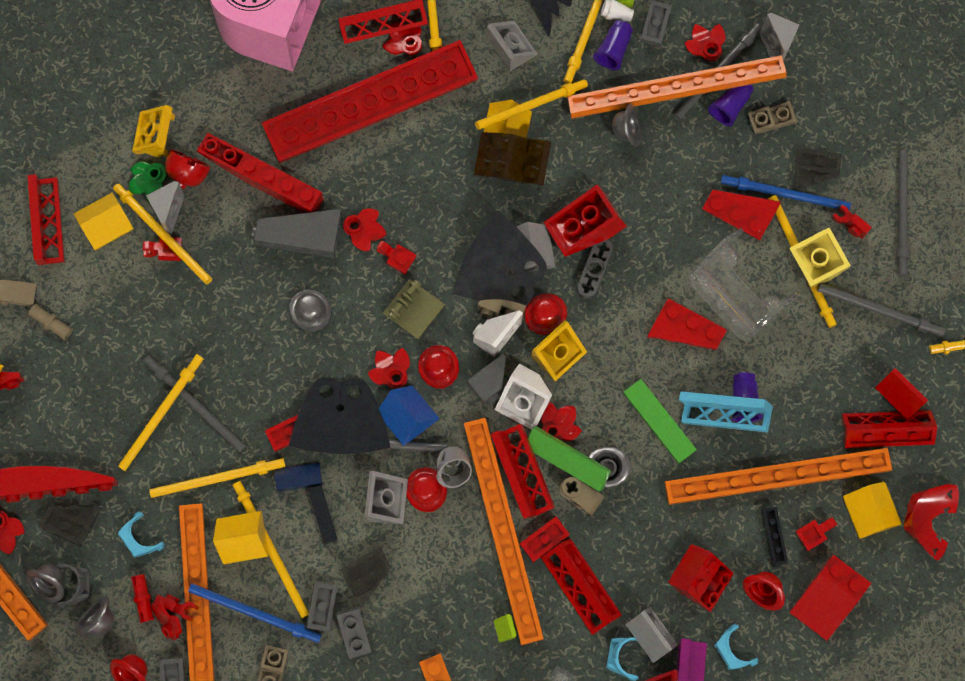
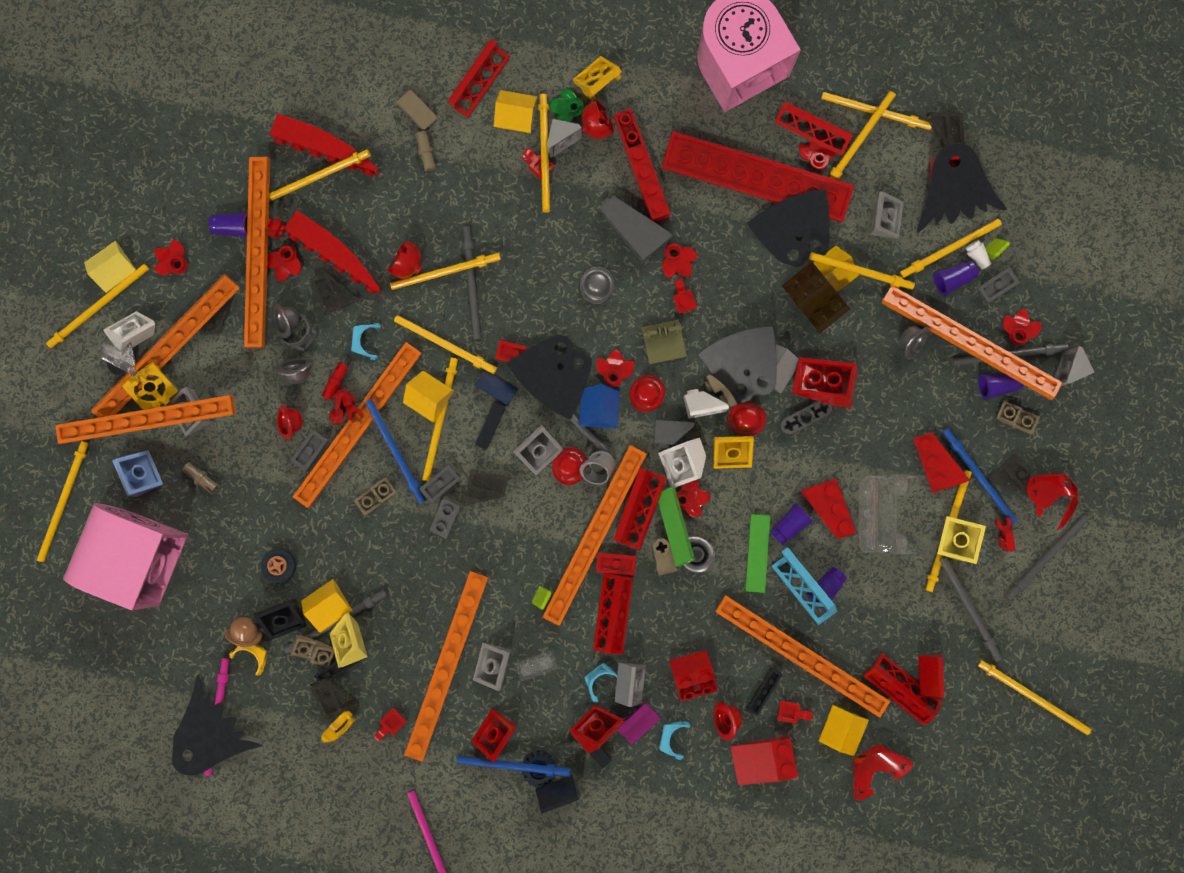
camera: 50 degrees right, 10 degrees up
none -> red cylinder [387,240,423,279]
none -> black piece [747,189,830,267]
none -> dark purple plant [769,503,813,545]
none -> red piece [1027,472,1079,530]

